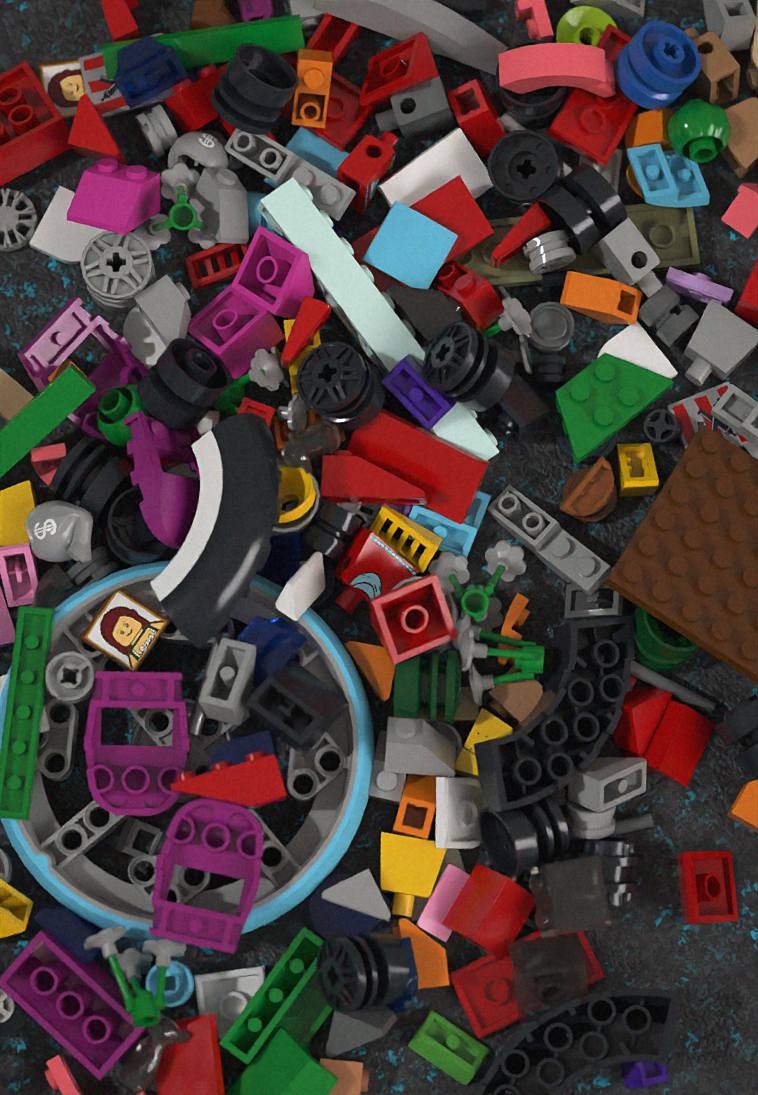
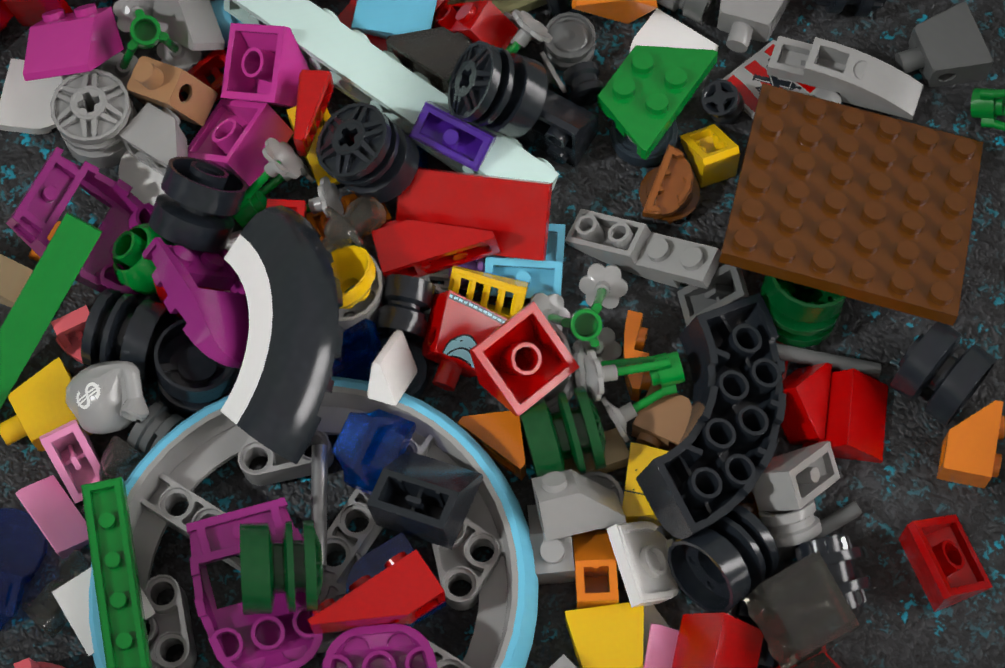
camera: 10 degrees left, 10 degrees down
light grey wheel [45,652,96,704] -> none
sticker [80,589,171,672] -> none
light grey slope [199,637,256,726] -> none
none -> medium nougat torso [126,56,218,127]
none -> dark green wheel [240,520,323,615]

